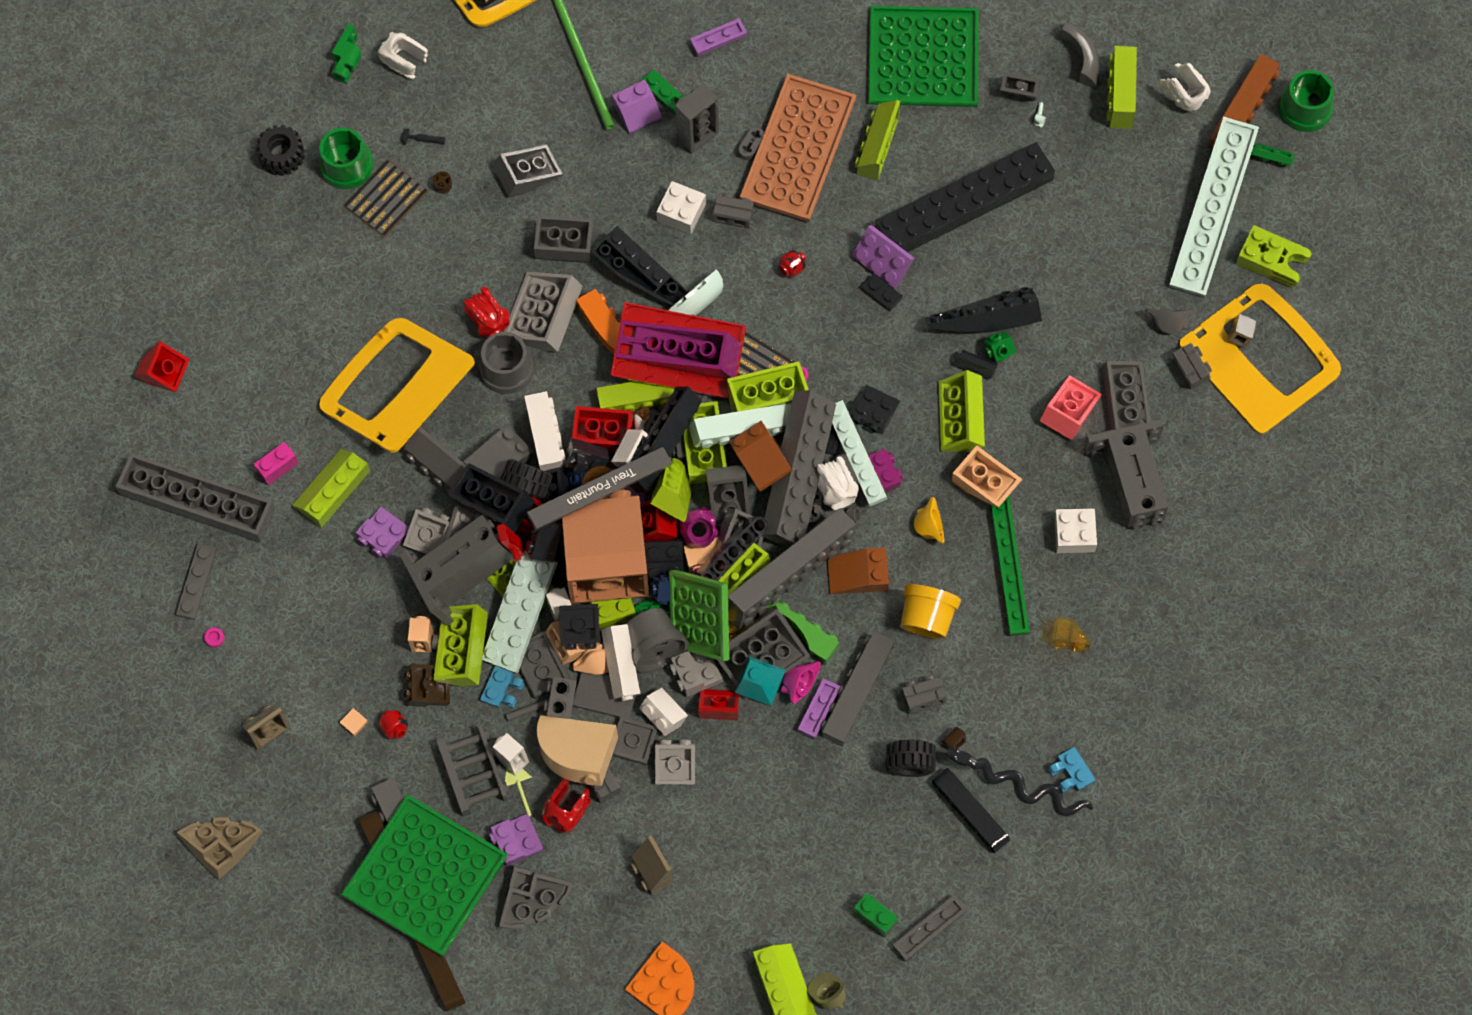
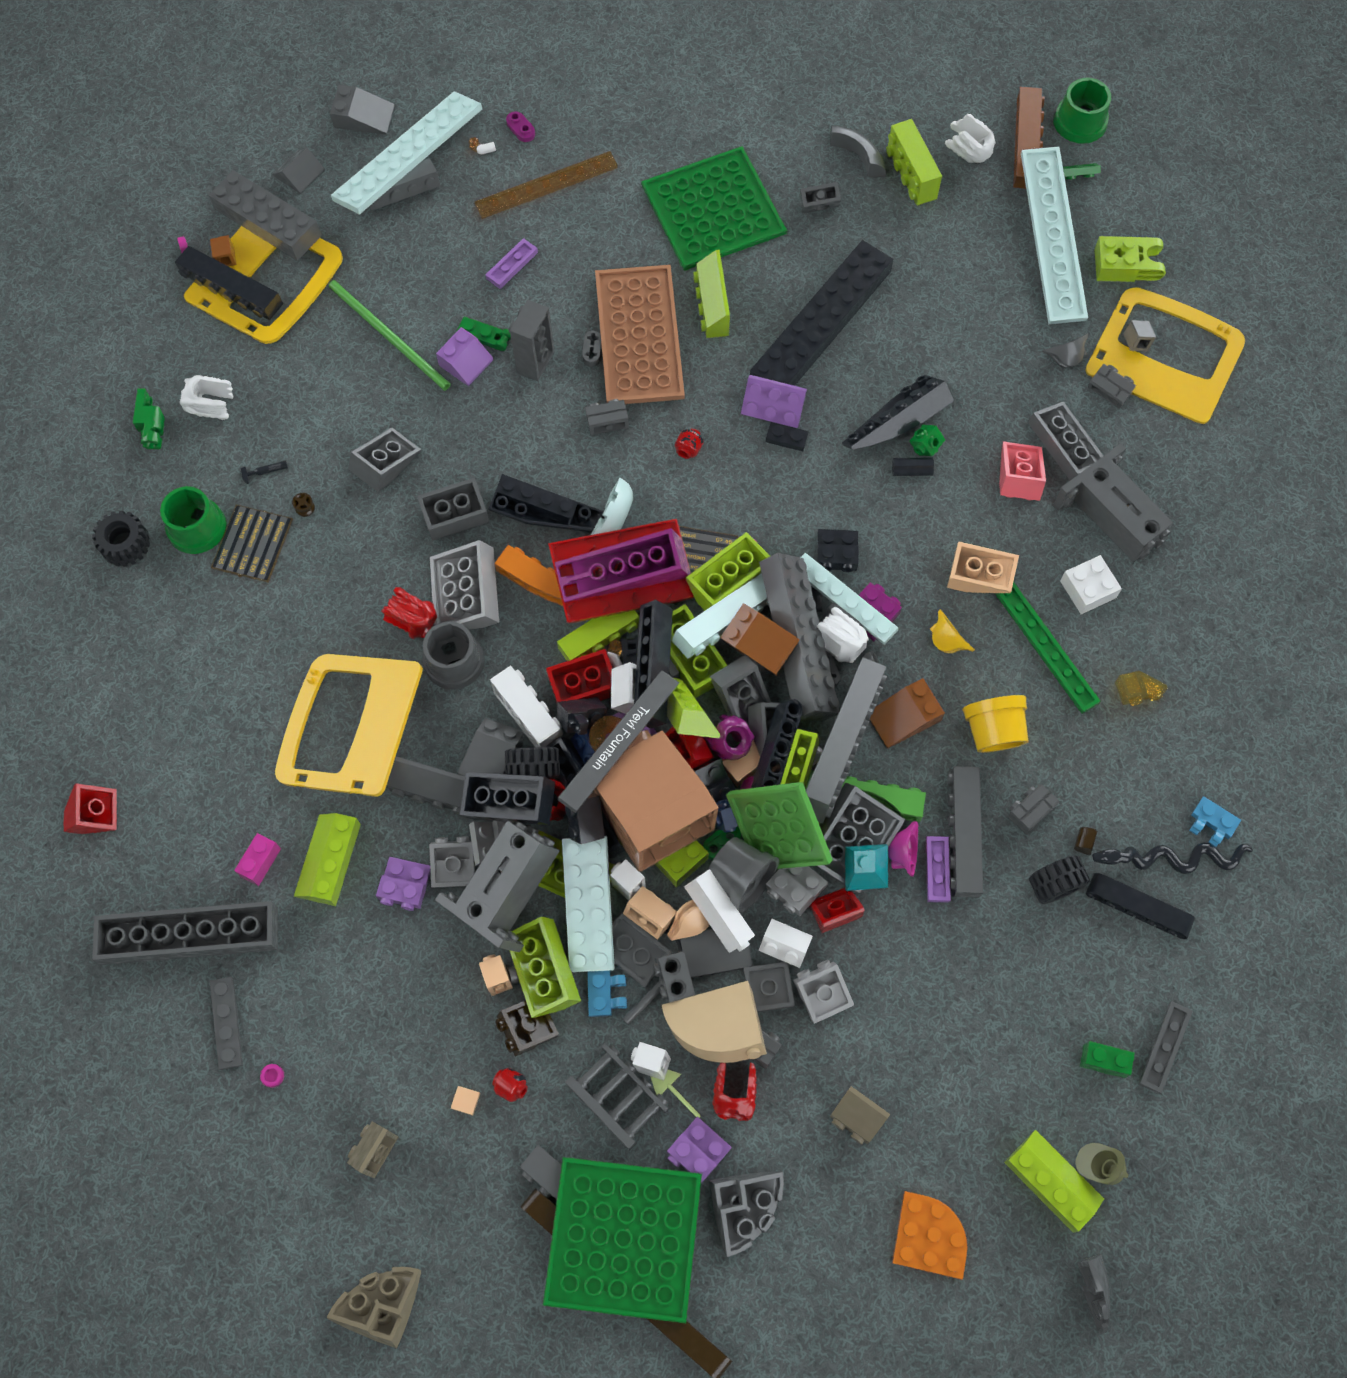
camera: 25 degrees left, 0 degrees up
red plate [496,523,525,562] -> none
black plate [559,604,600,650] -> none
white brick [657,181,706,235] -> none
lime slope [939,370,985,452] -> none
light aqua hand [1034,102,1046,127] -> none

